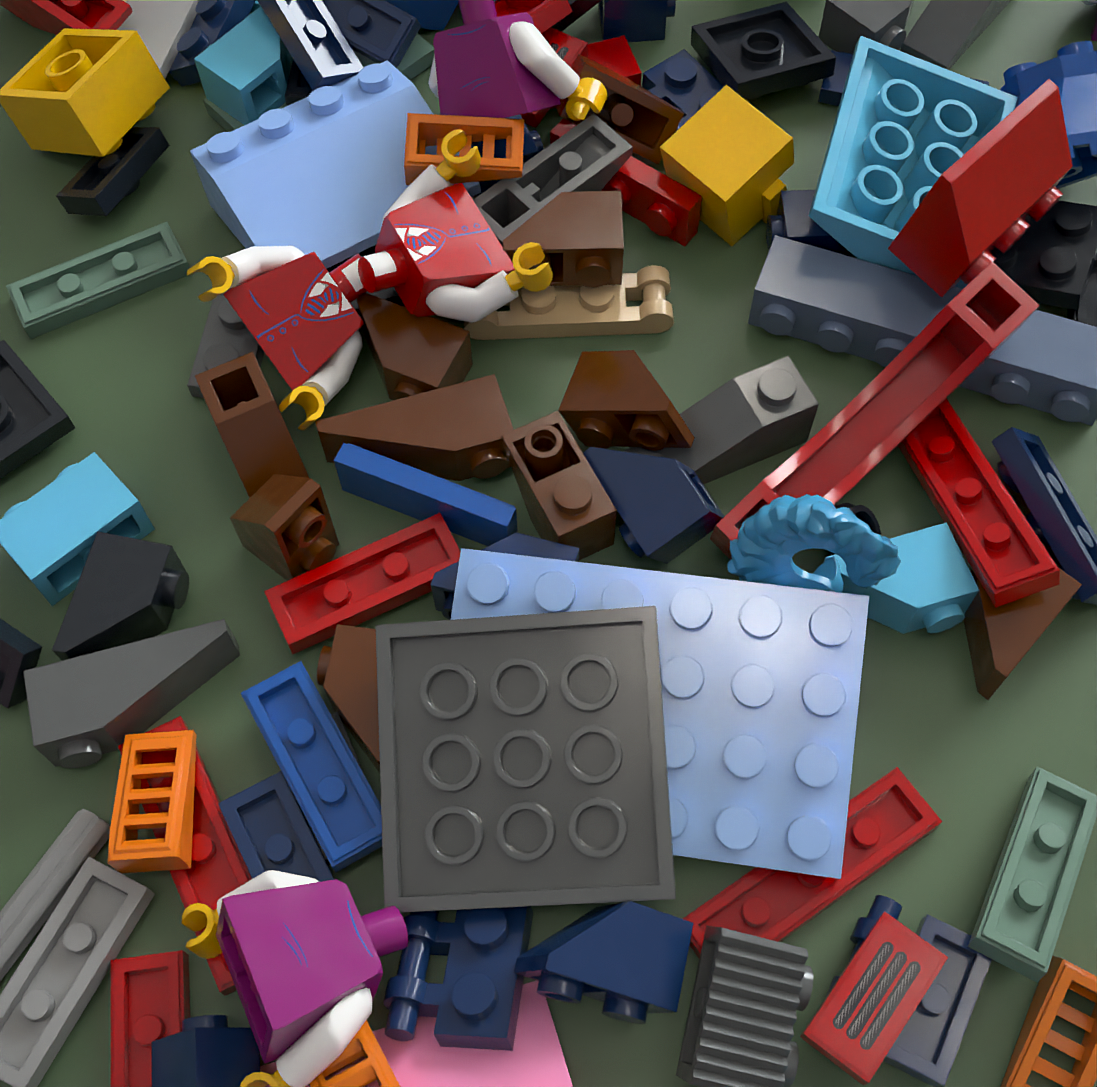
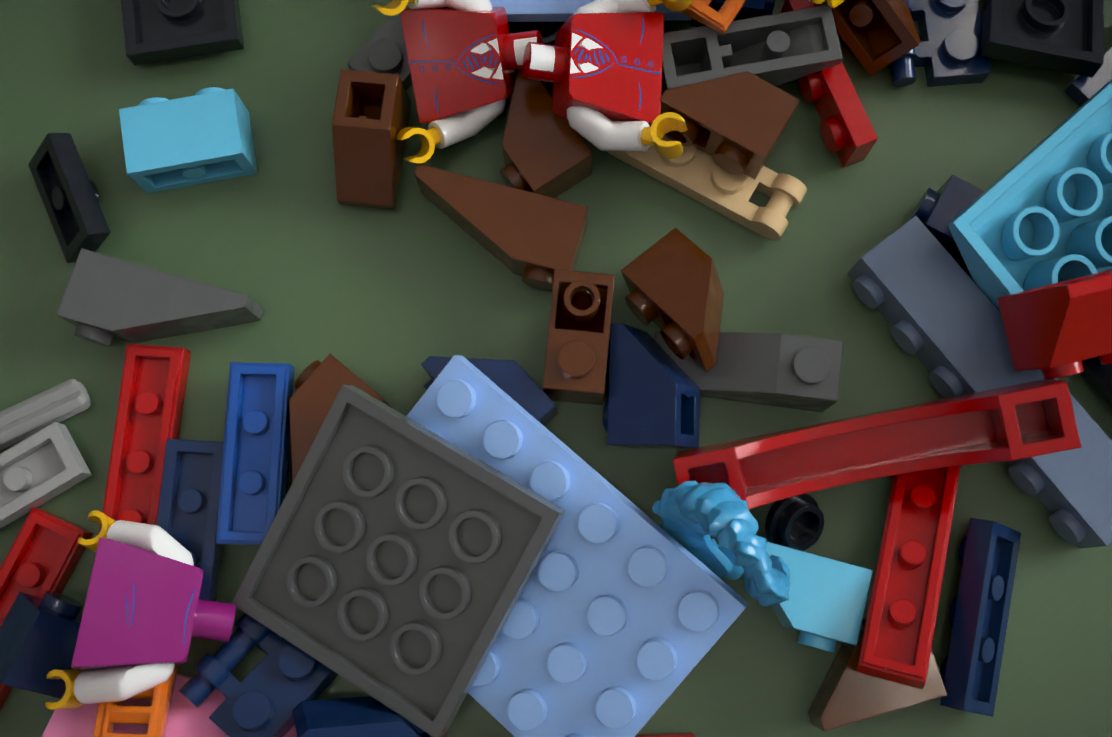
camera: 35 degrees right, 15 degrees up
black slope [52,532,189,661] -> none
orange slope [107,730,197,874] -> none
reddish brown slope [230,474,339,581] -> none
red plate [264,513,461,654] -> none
blue tile [334,443,518,546] -> none
yellow plate [660,85,794,246] -> none

